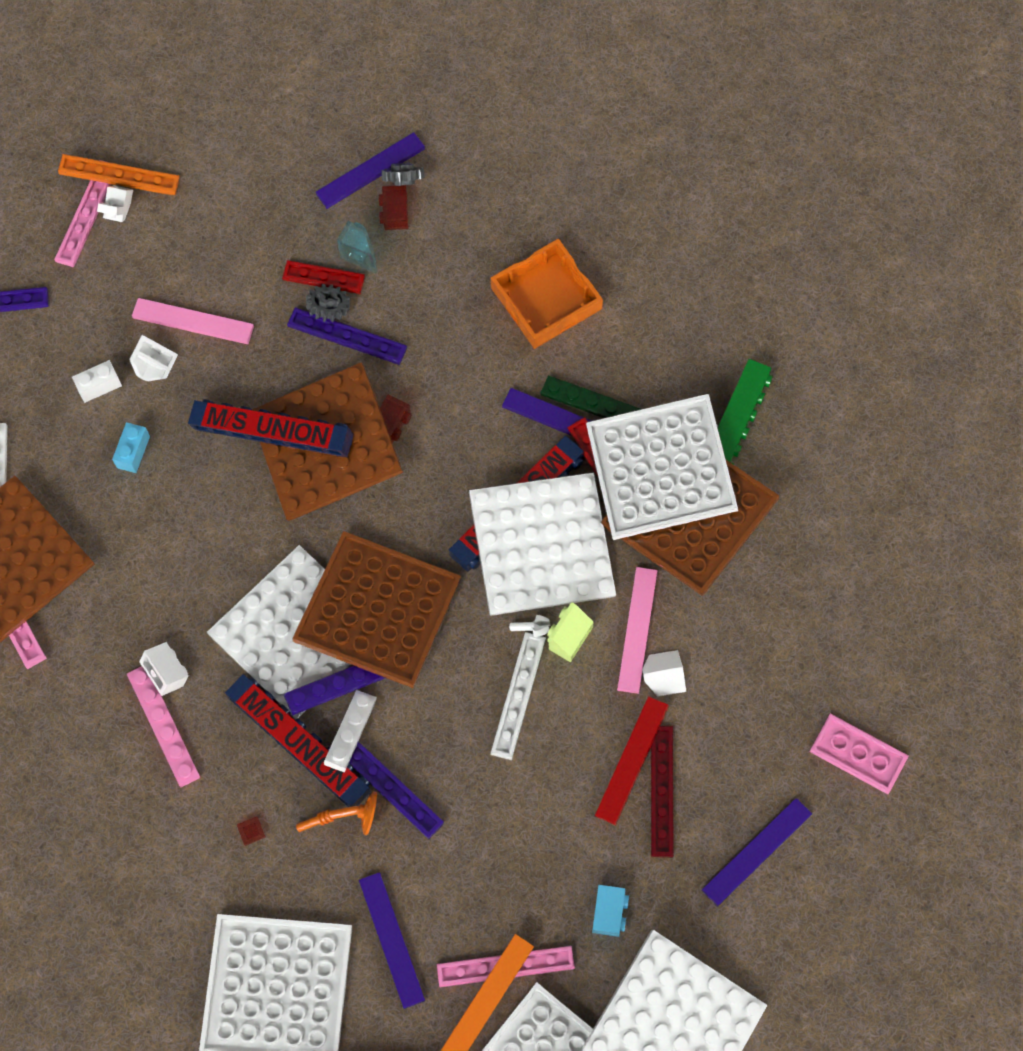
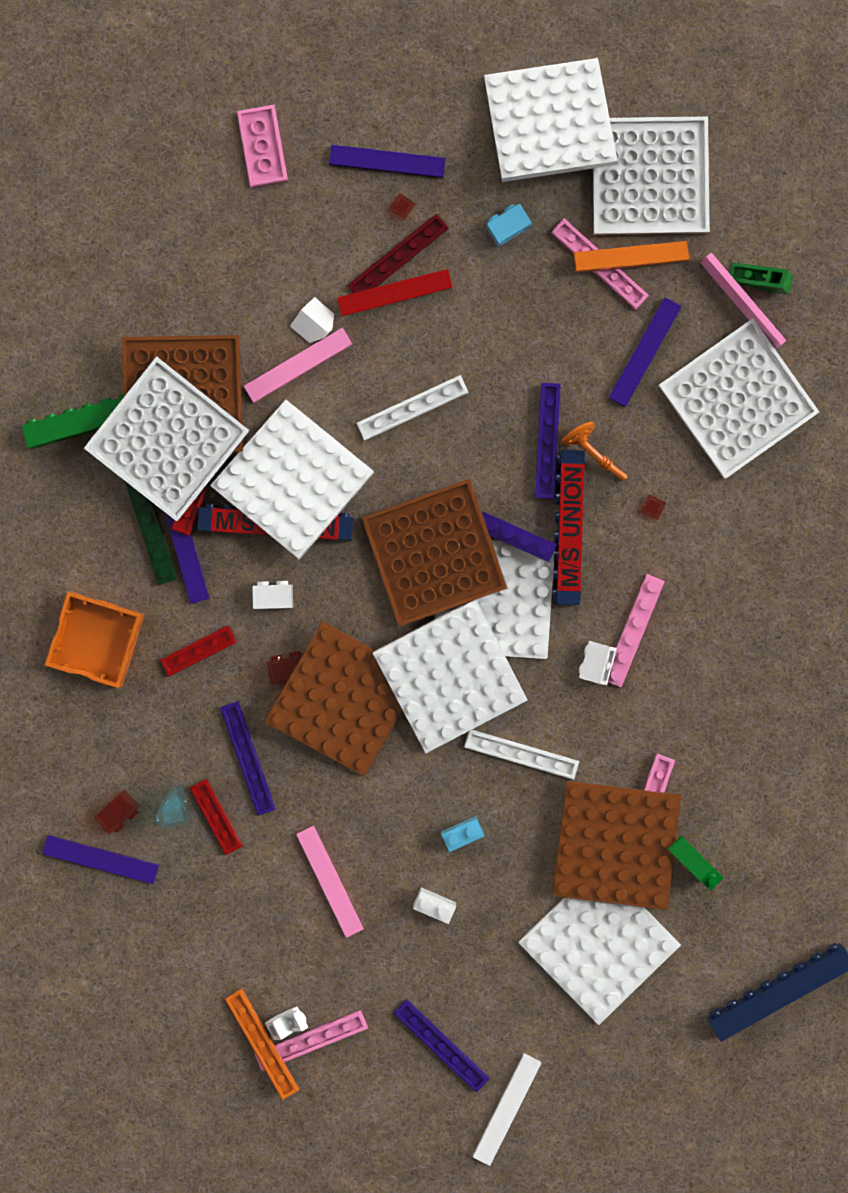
camera: 135 degrees left, 20 degrees up
white slope [129,335,178,381] -> none
brick [188,399,354,457] -> none
dark grey gear [306,284,350,322] -> none
white plate [324,690,377,772] -> none
dark grey gear [381,162,425,186] -> none
white bar [509,615,551,637] -> none
yellowish green slope [547,602,593,662] -> none
none -> red tile [160,625,237,677]
none -> white brick [253,581,293,609]
none -> white plate [373,600,527,753]
none -> clear red tile [389,193,416,221]
none -> white tile [464,730,579,780]

